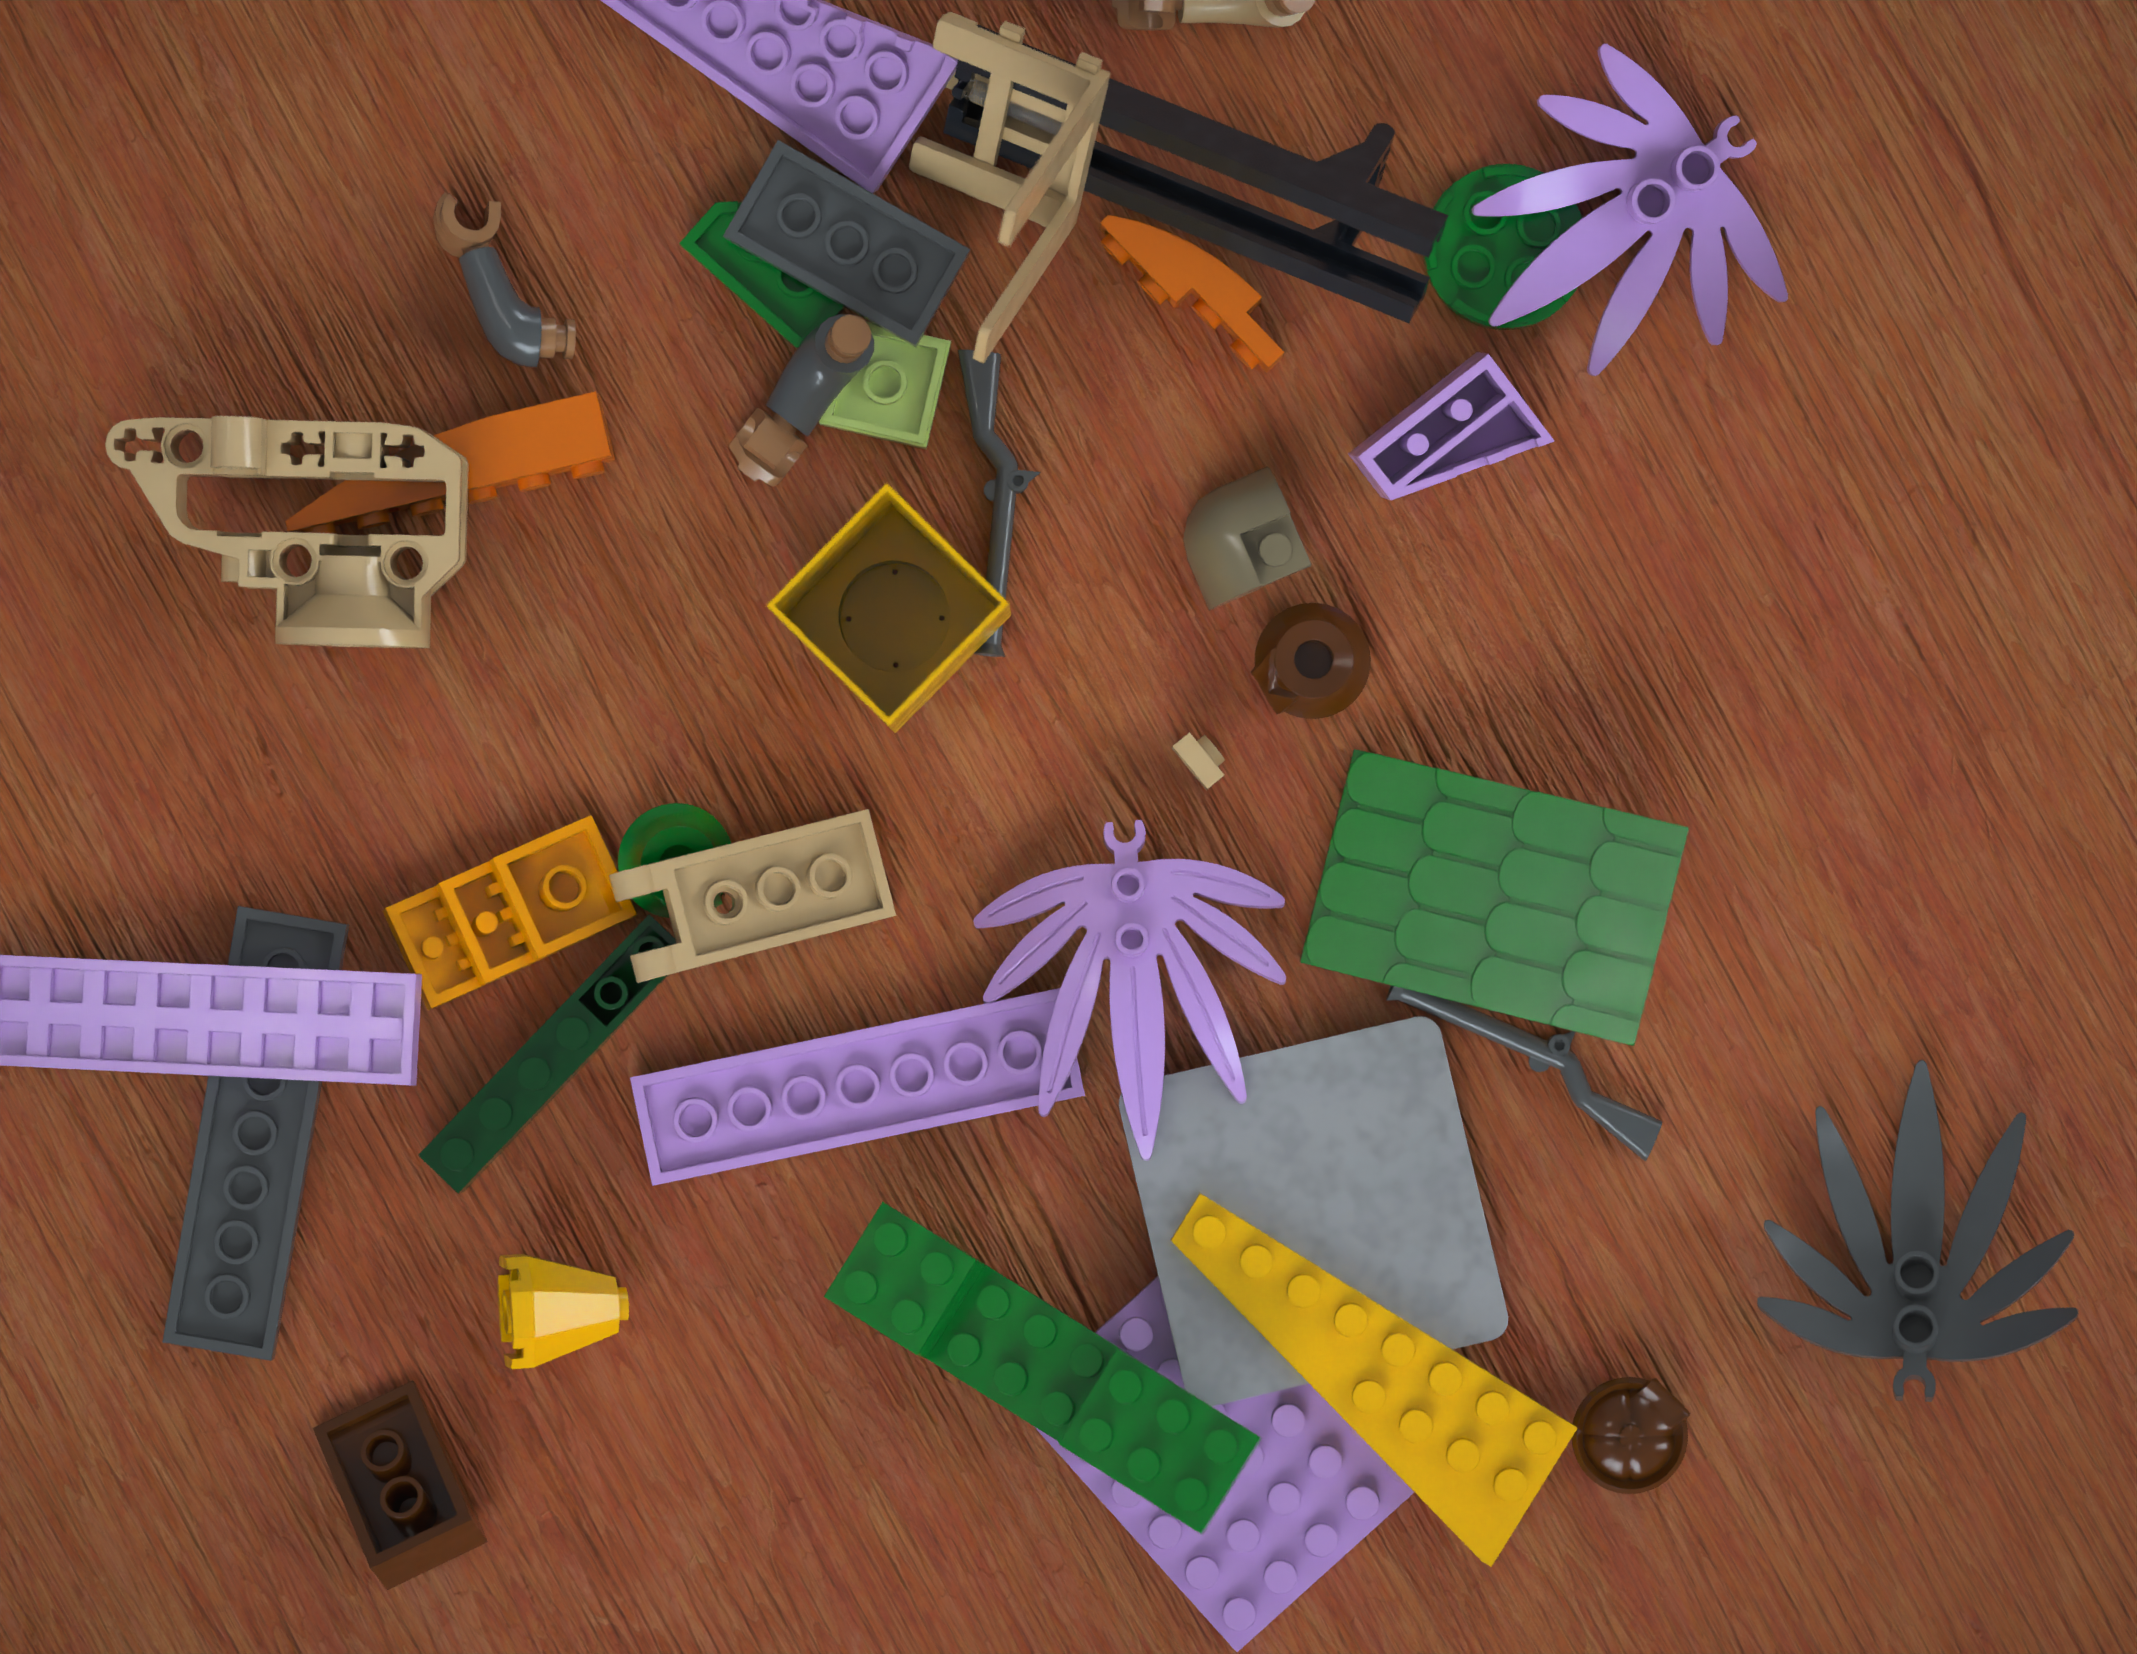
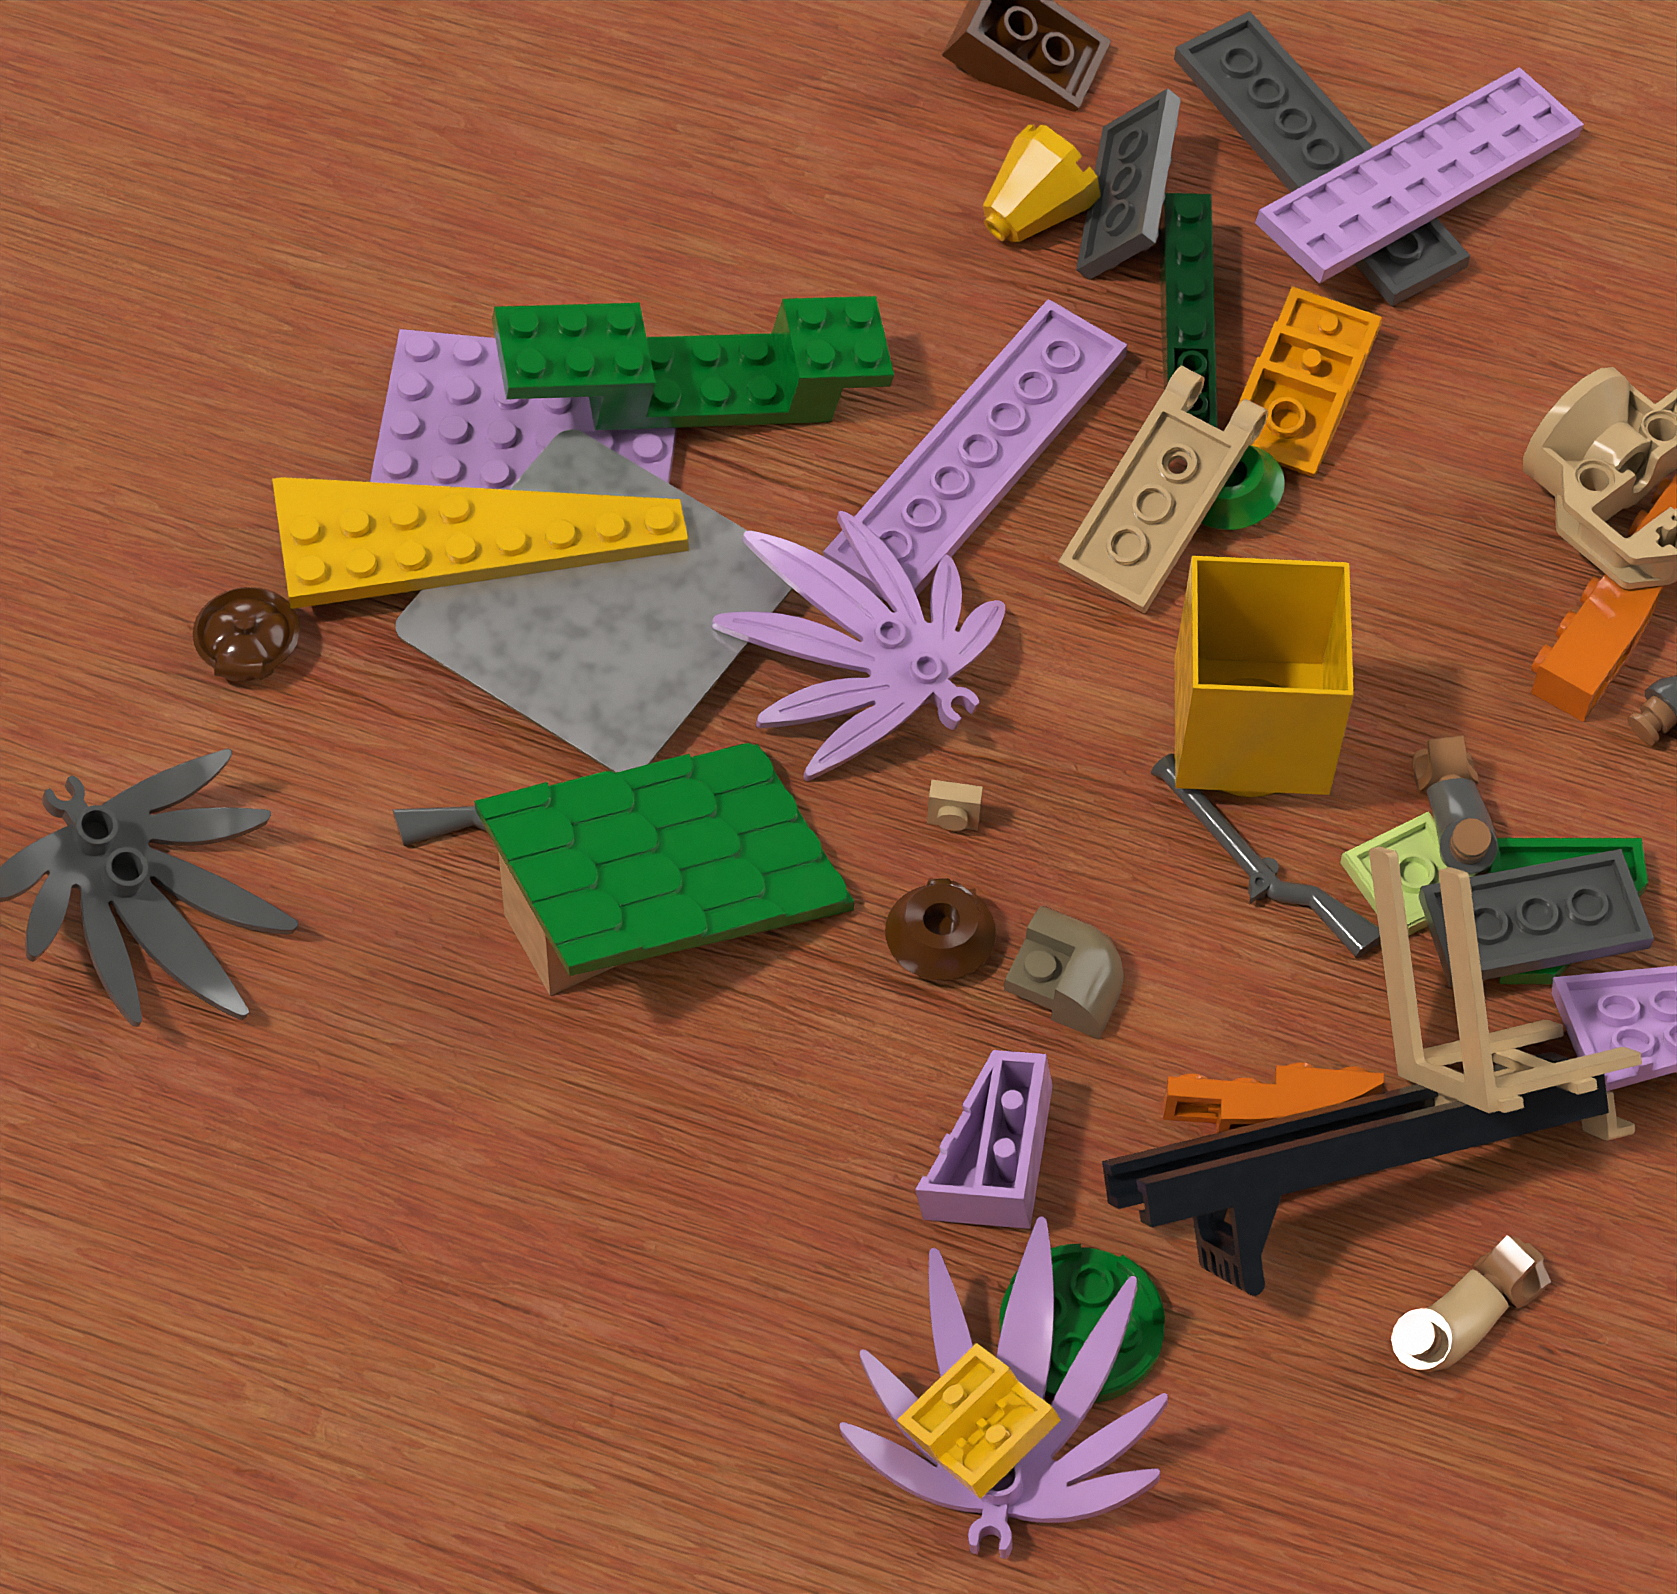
camera: 135 degrees right, 30 degrees down
none -> yellow slope [896,1343,1061,1499]
none -> dark grey plate [1076,88,1181,280]

